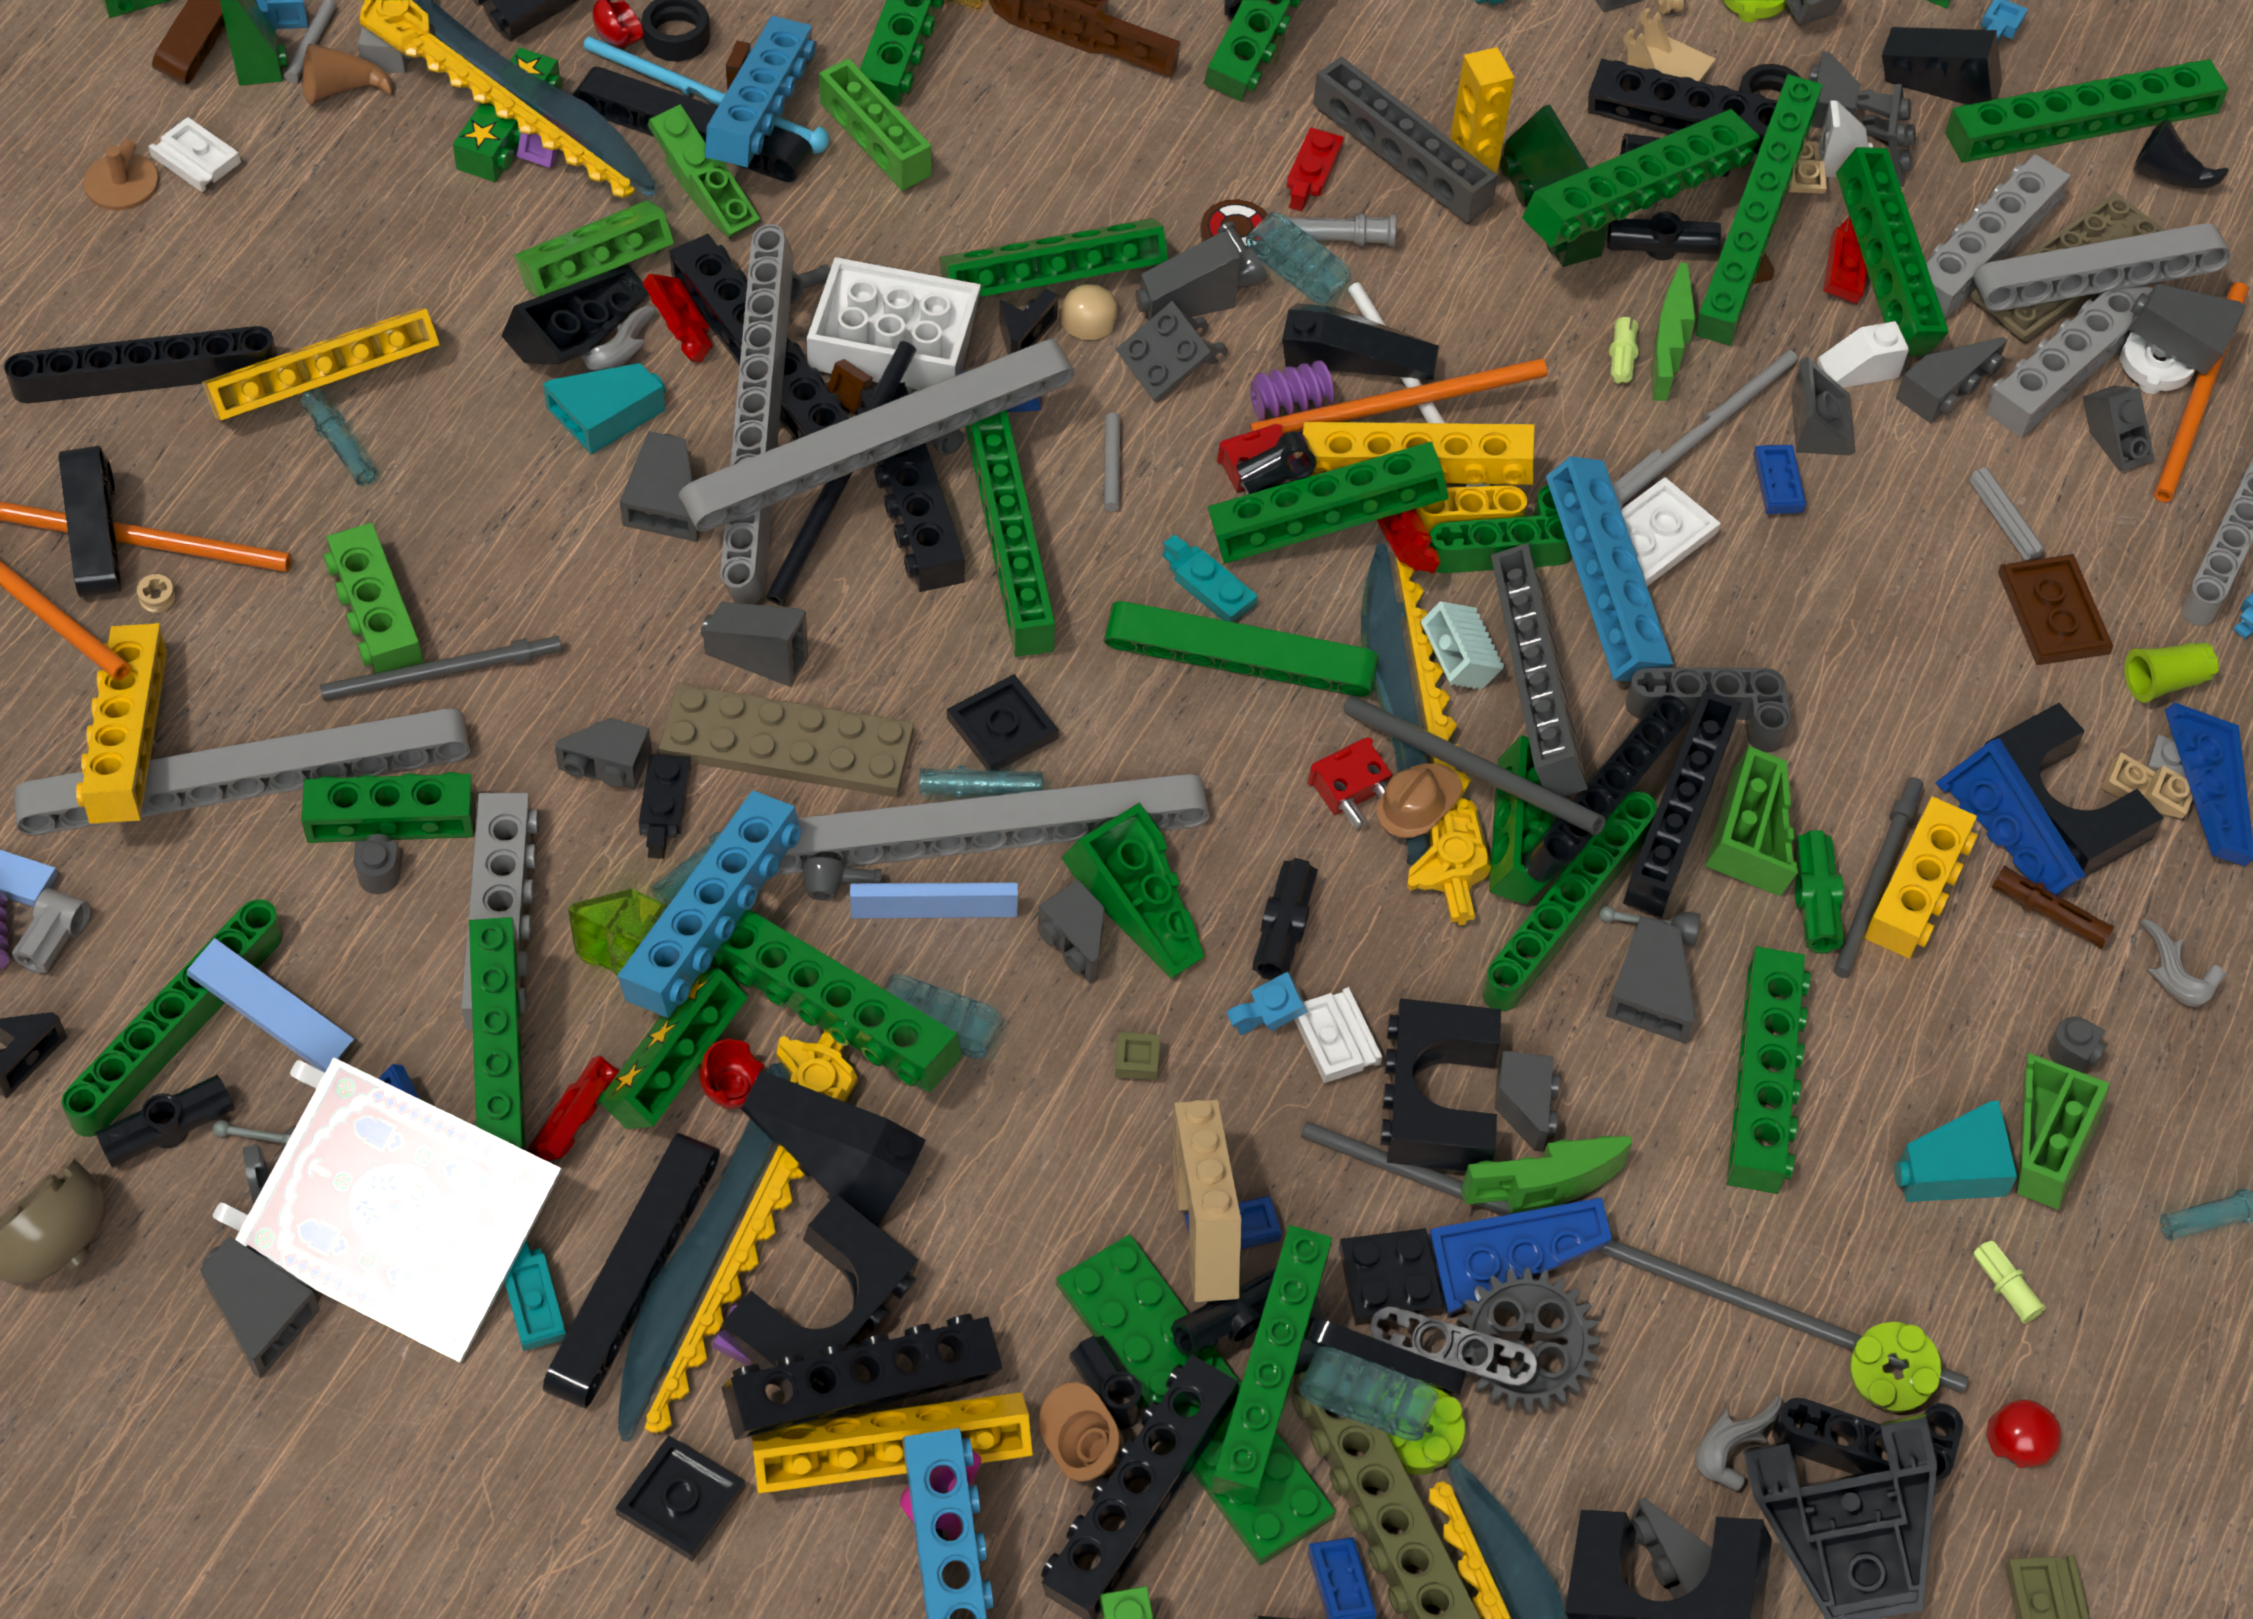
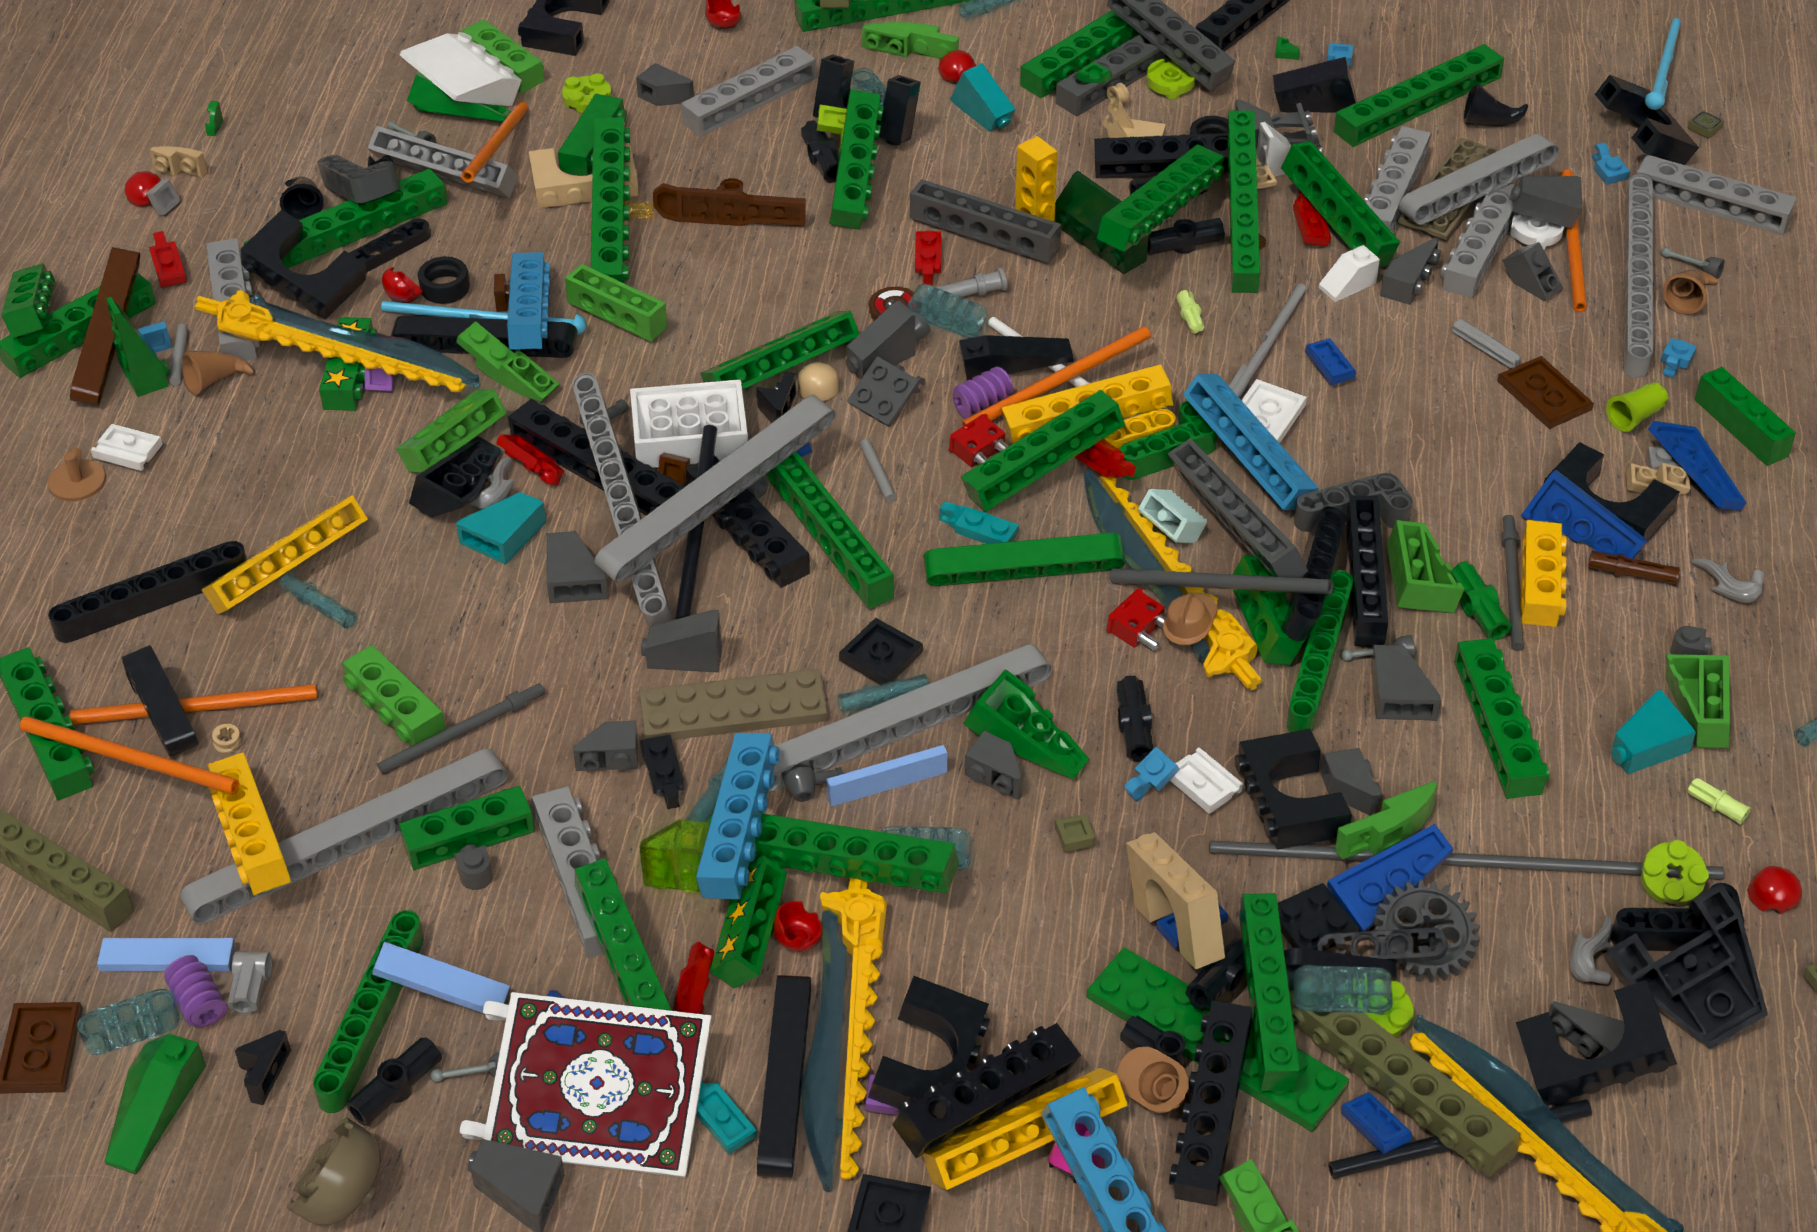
camera: 15 degrees left, 10 degrees down
dark grey tile [242,1145,269,1204] -> none
black wedge [740,1070,926,1226] -> none
black piece [1236,432,1316,494] -> none
bright green slope [1651,263,1695,401] -> none
dark grey slope [1791,357,1855,455] -> none

